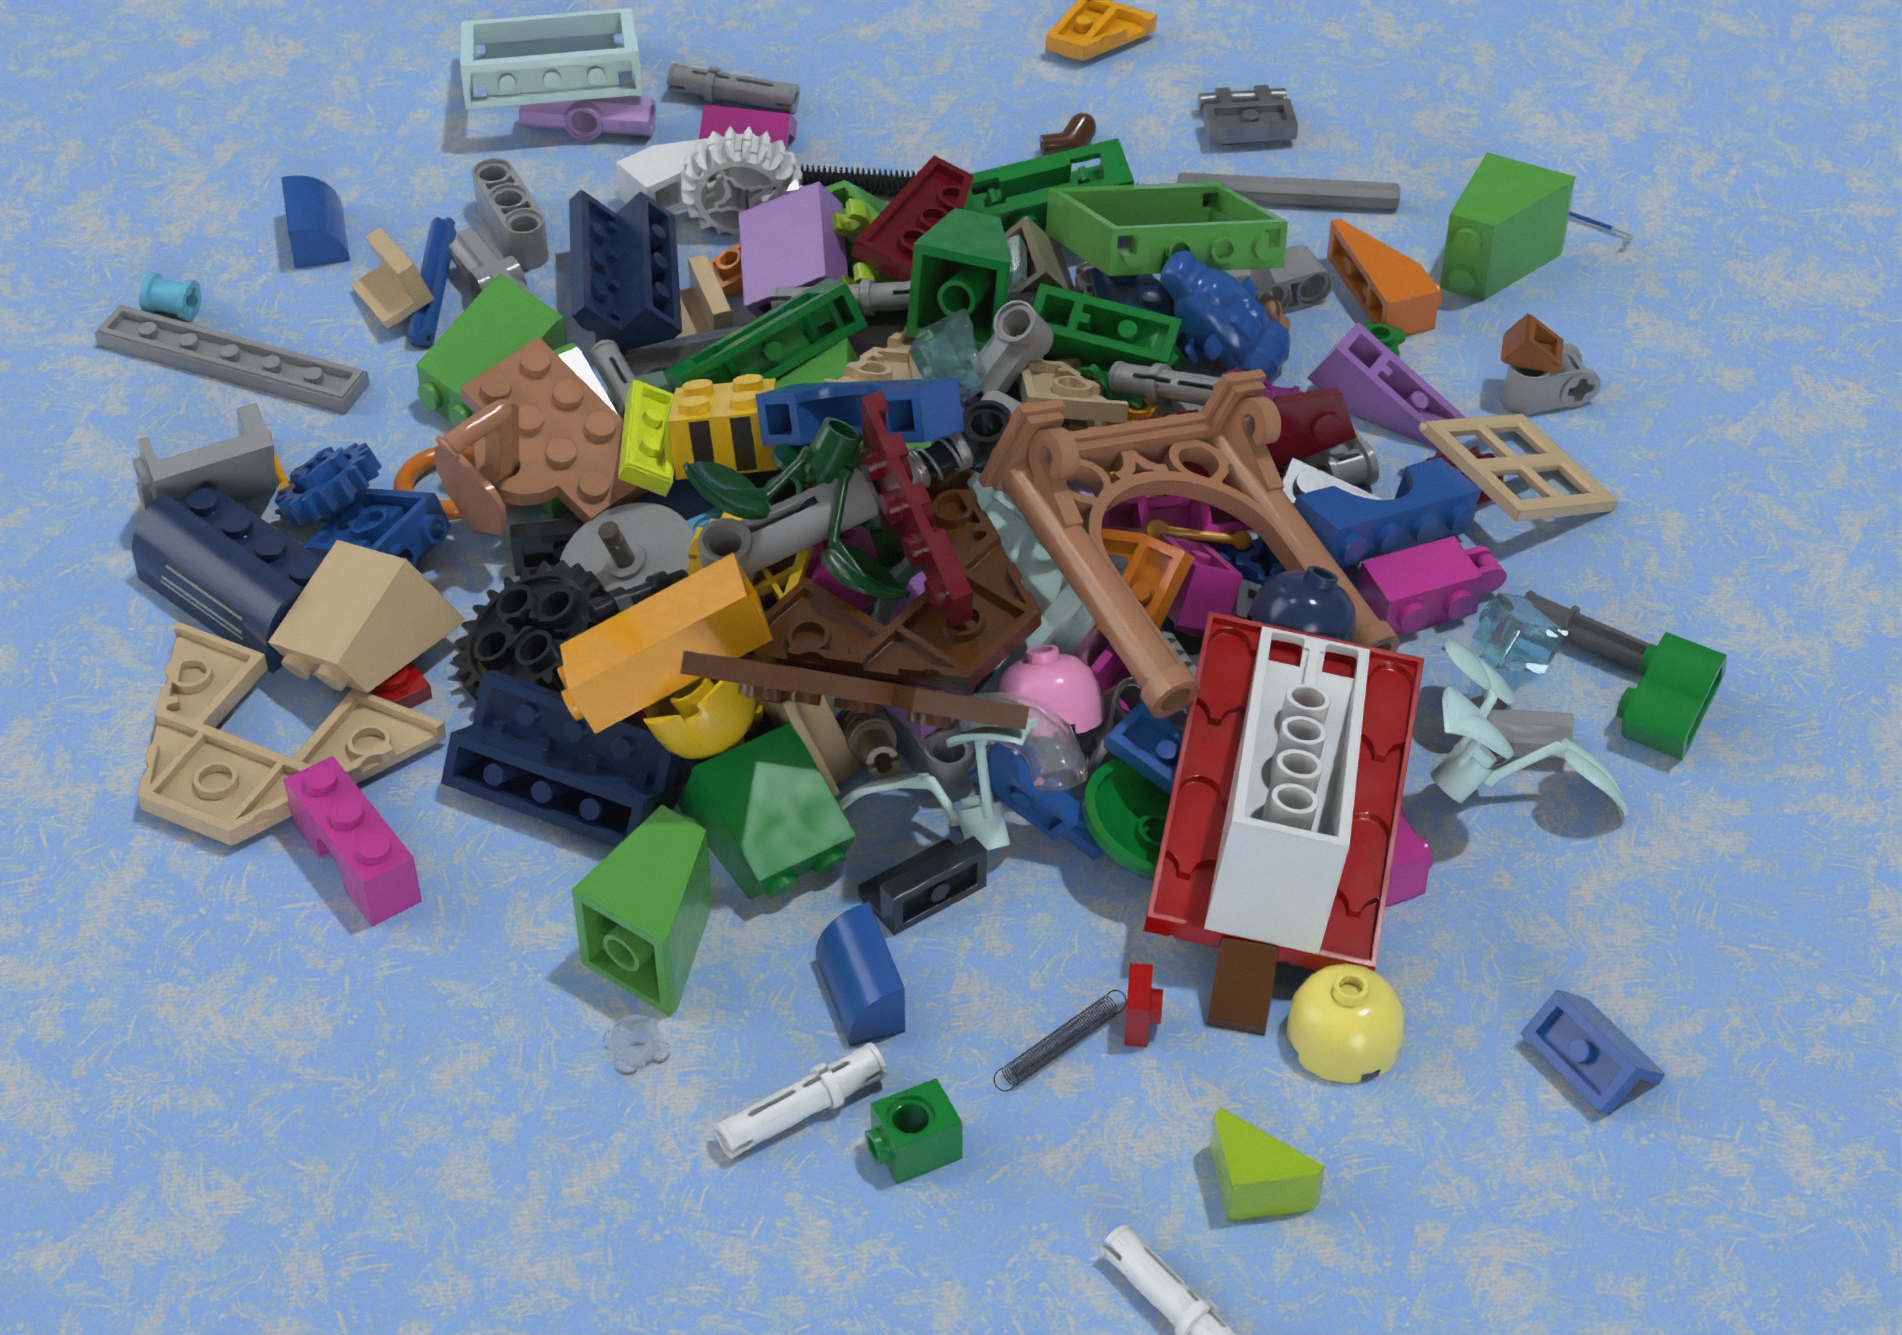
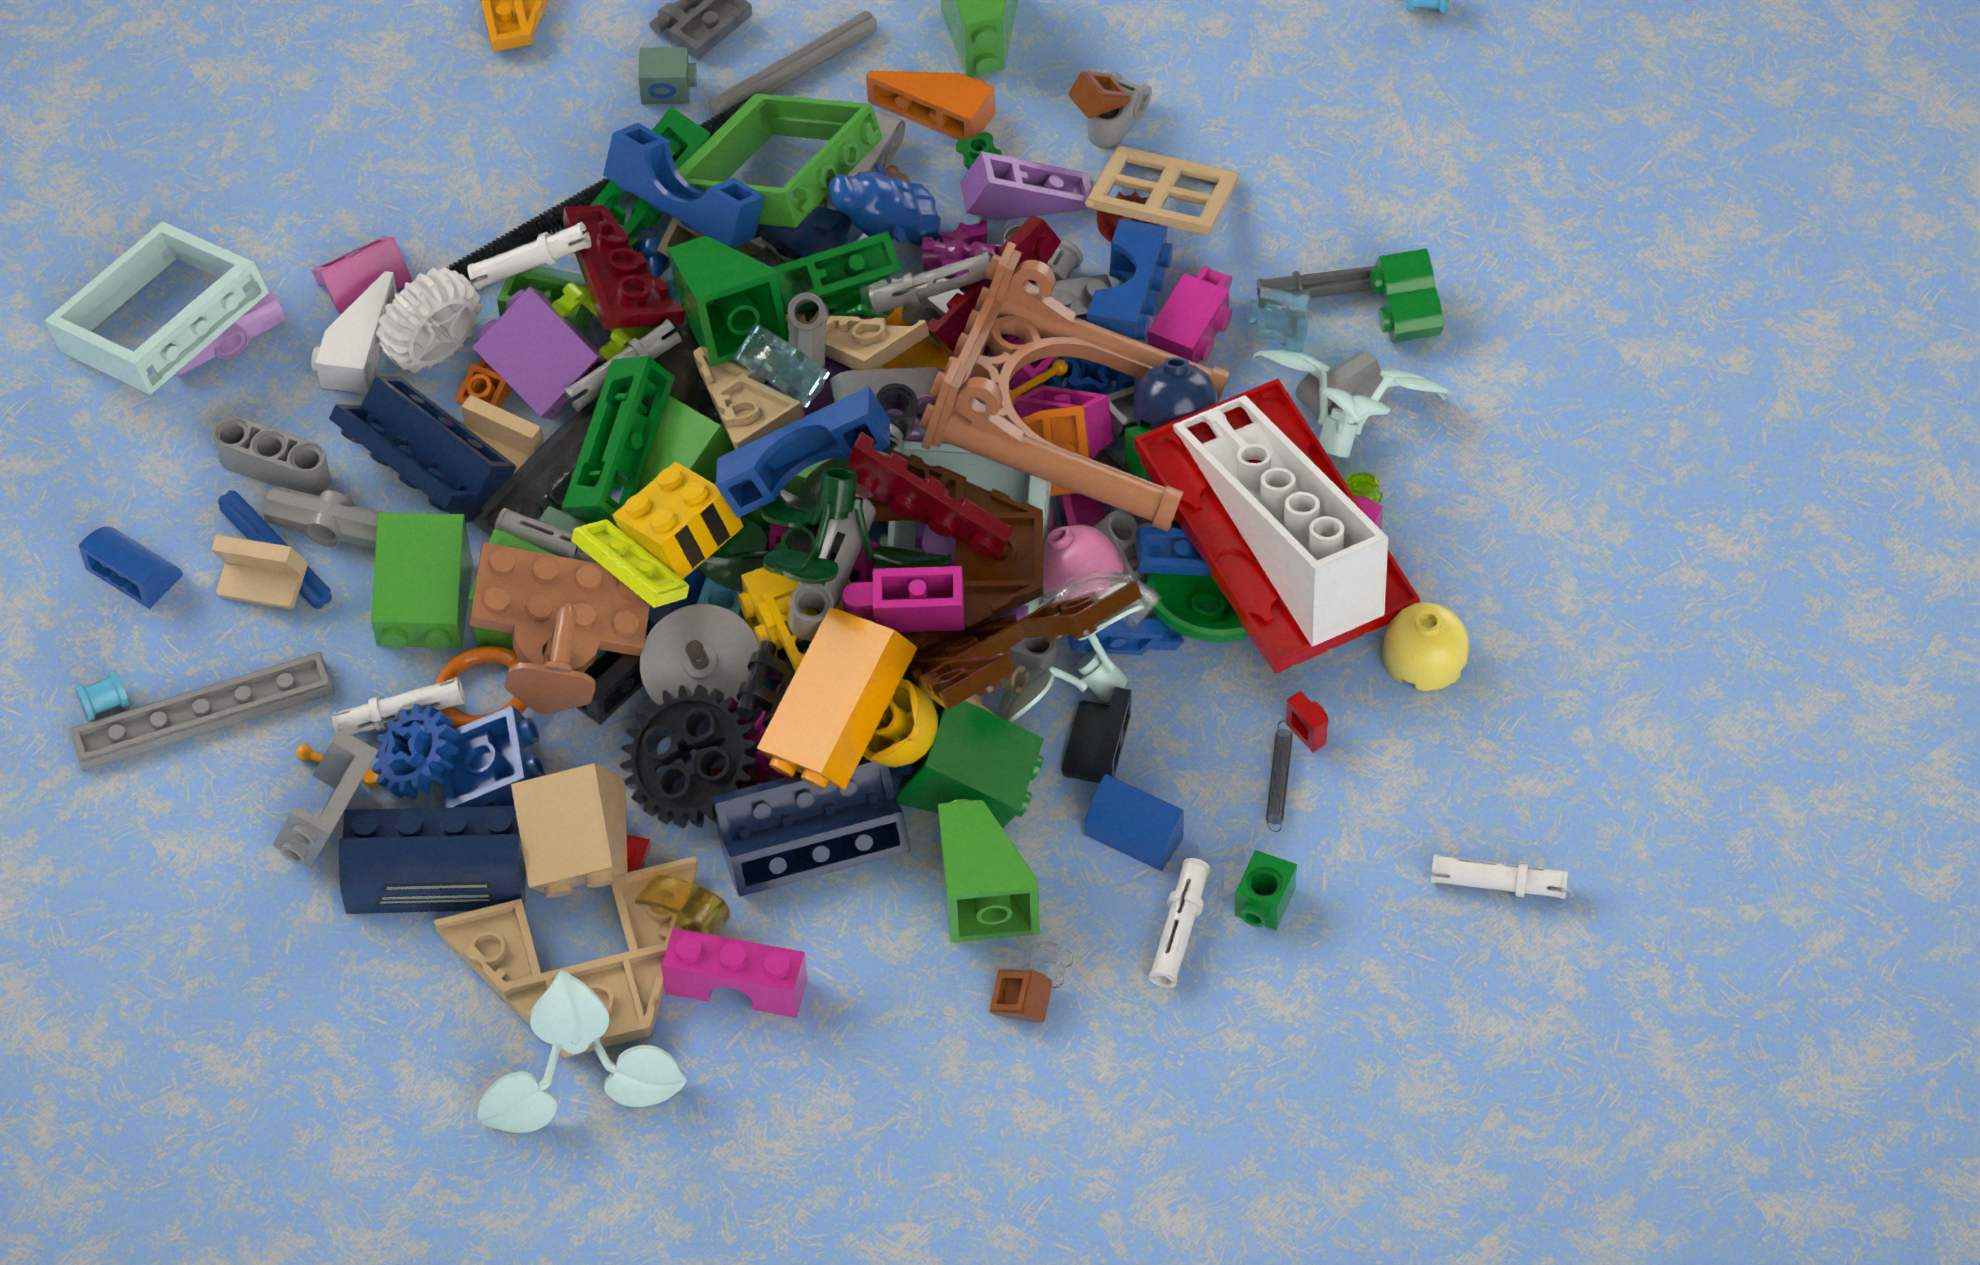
camera: 40 degrees left, 10 degrees up
light grey pin [667,63,800,113] -> none
reddish brown arm [1040,113,1096,156] -> none
reddish brown slope [1207,938,1280,1036] -> none
lime slope [1210,1107,1325,1221] -> none
blue panel [1520,989,1666,1115] -> none
none -> white pin [332,677,466,735]
none -> white pin [467,222,592,290]
none -> light aqua plant [477,970,687,1133]
none -> blue arch [603,123,765,248]
none -> clear yellow panel [635,875,730,936]
none -> sand green brick [638,47,697,104]
none -> dark pink brick [842,566,965,632]
none -> dark orange slope [989,969,1052,1023]
none -> clear neon green plate [1345,472,1383,504]

